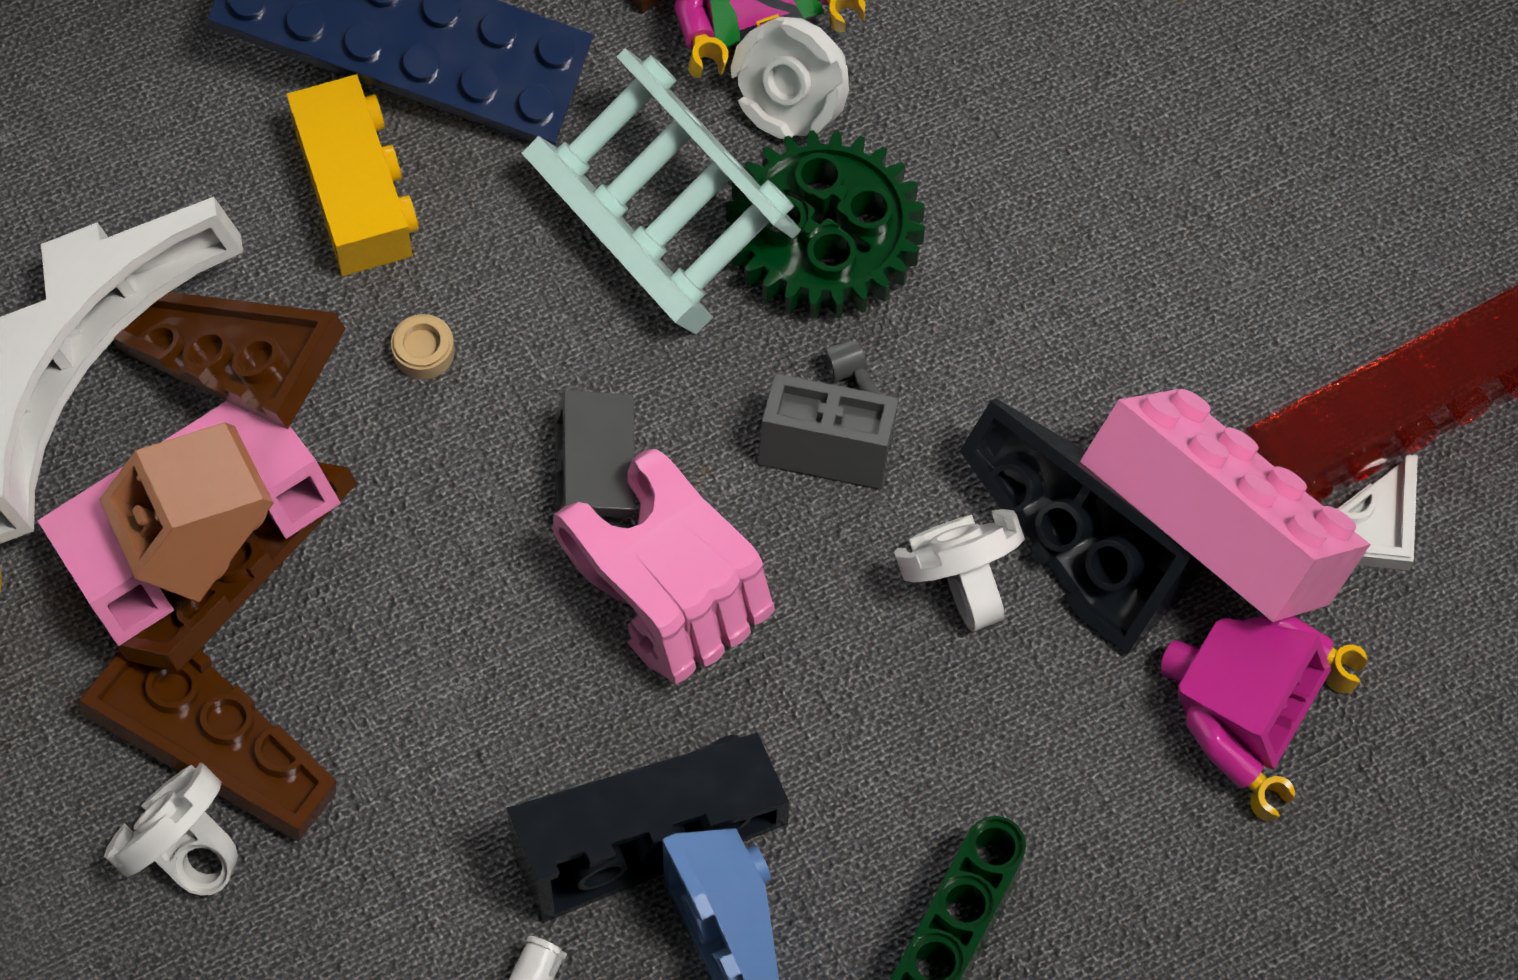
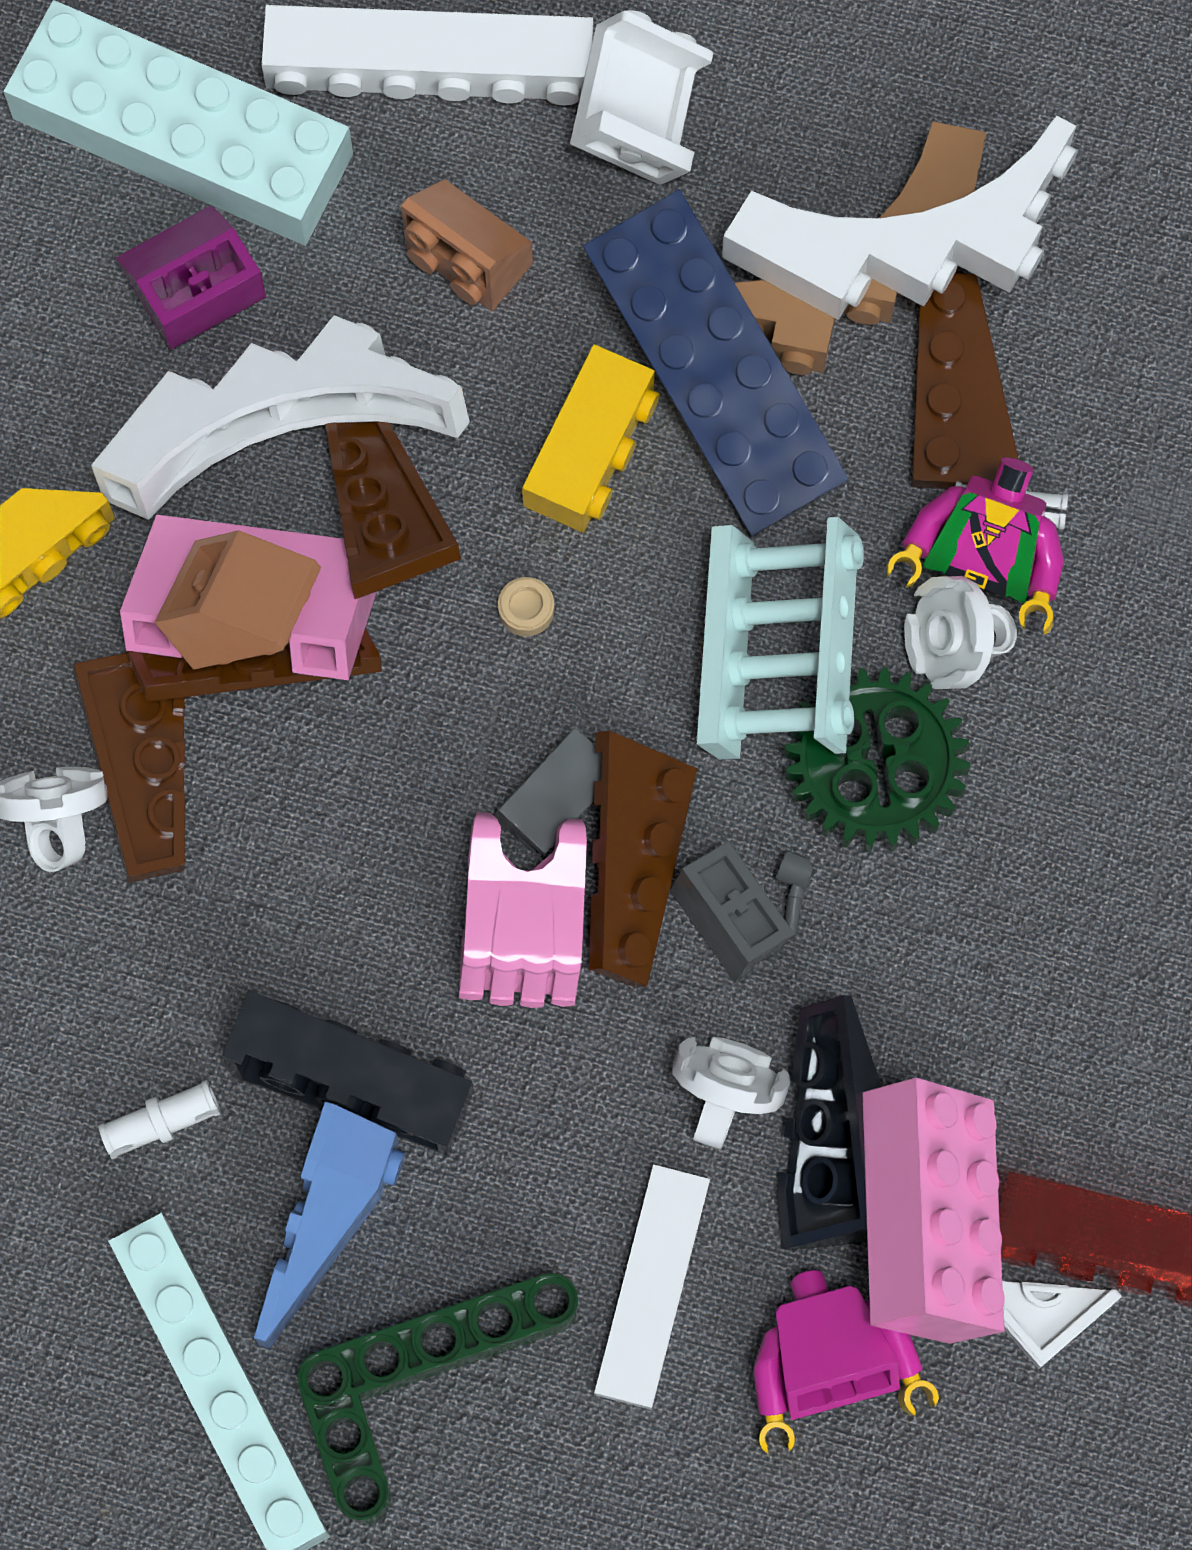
camera: 45 degrees right, 10 degrees up
none -> nougat slope [401,179,533,312]
none -> reddish brown wing [589,730,697,987]
none -> white tile [594,1164,710,1410]

